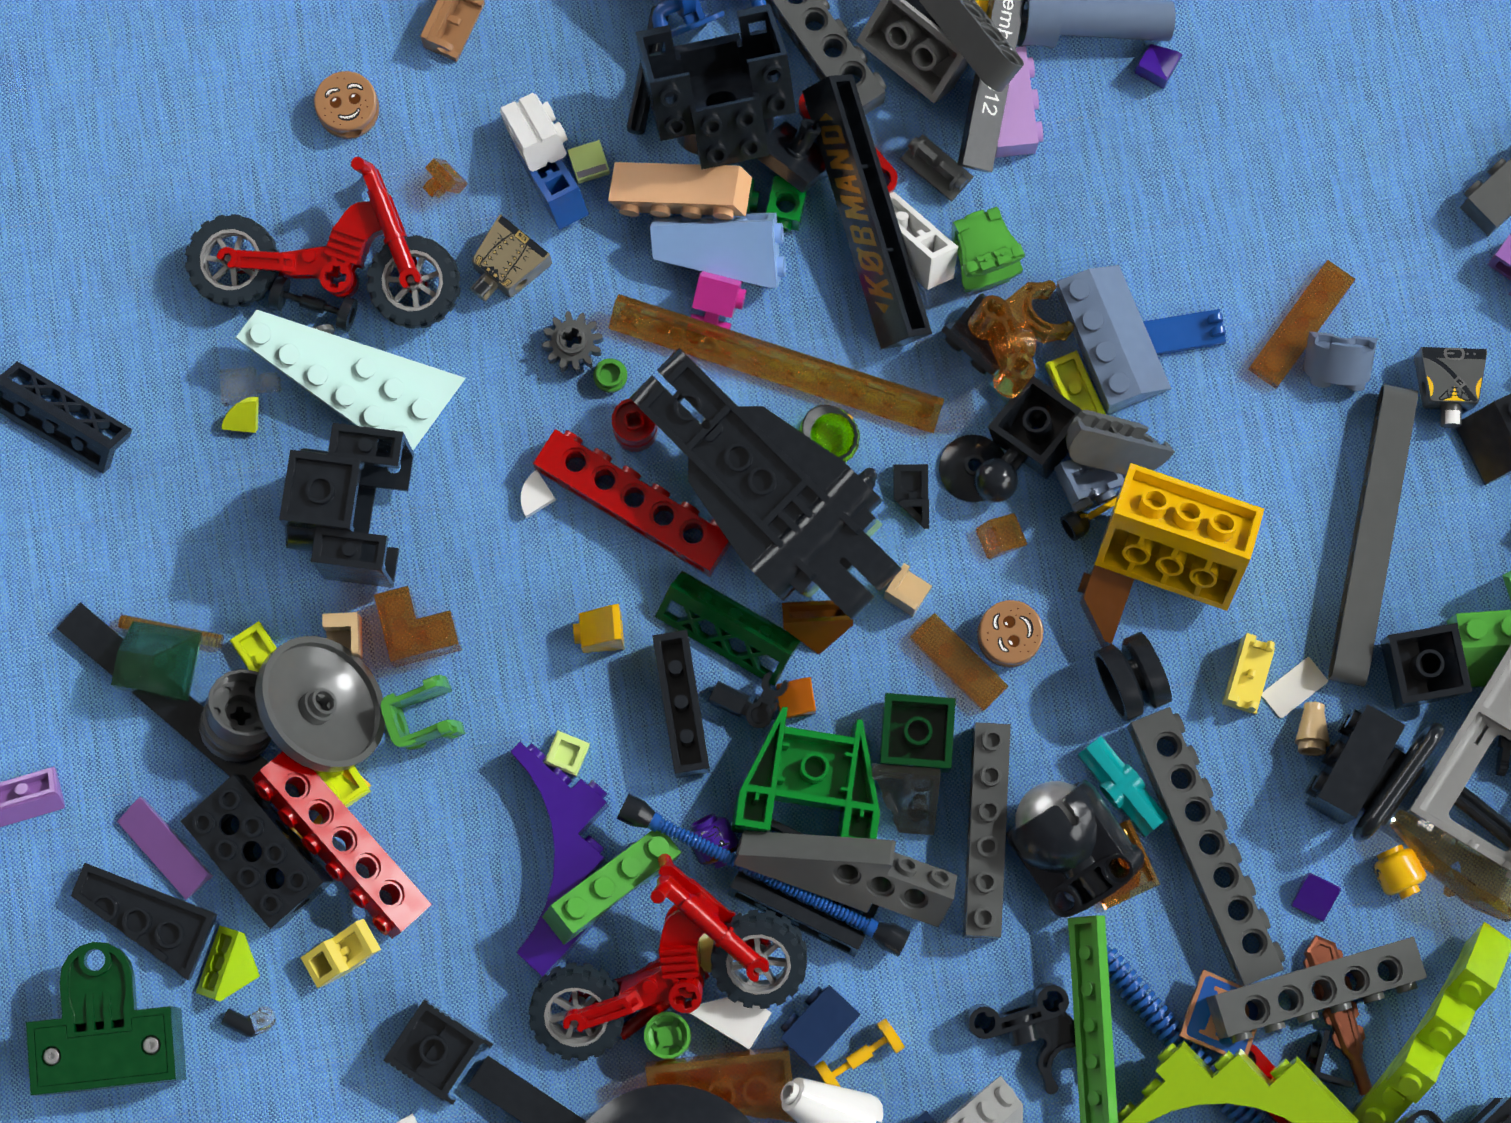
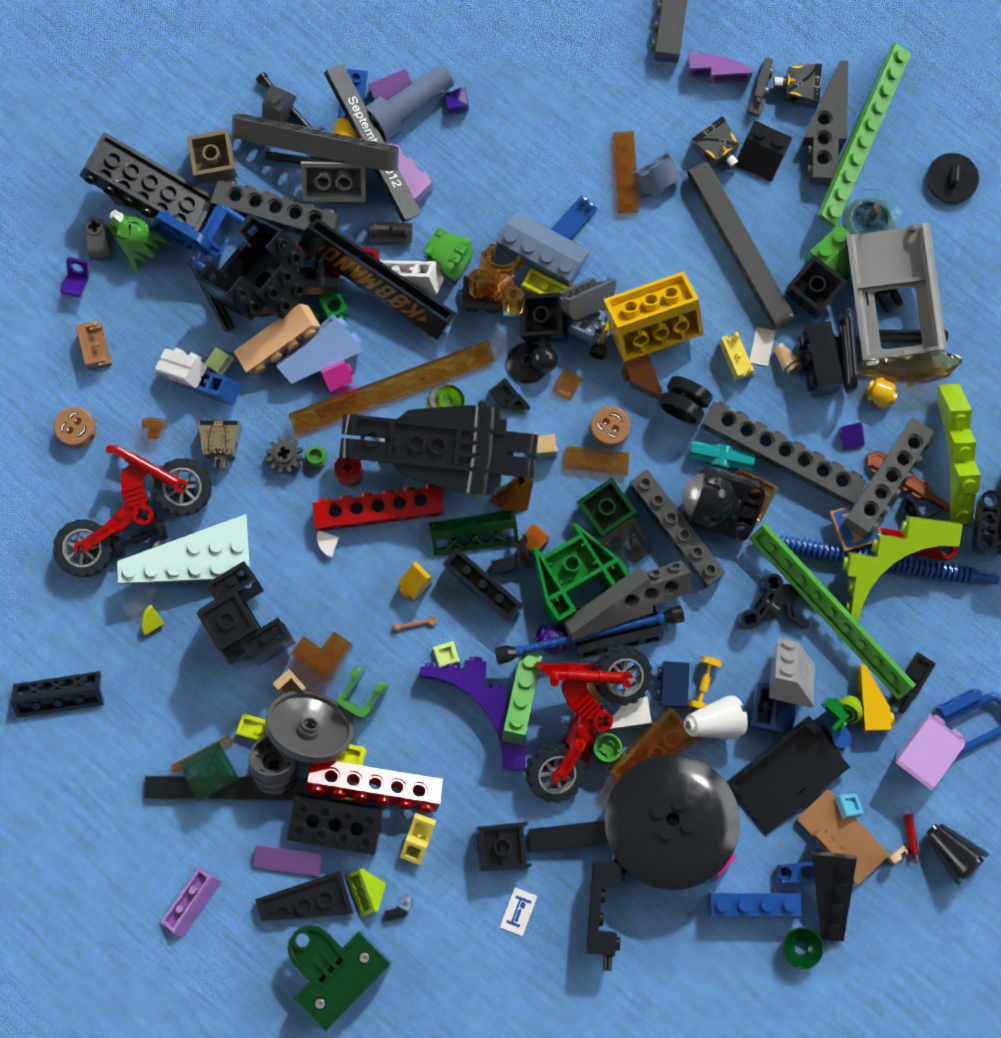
camera: 40 degrees left, 0 degrees up
none -> nougat hinge [392,616,437,632]

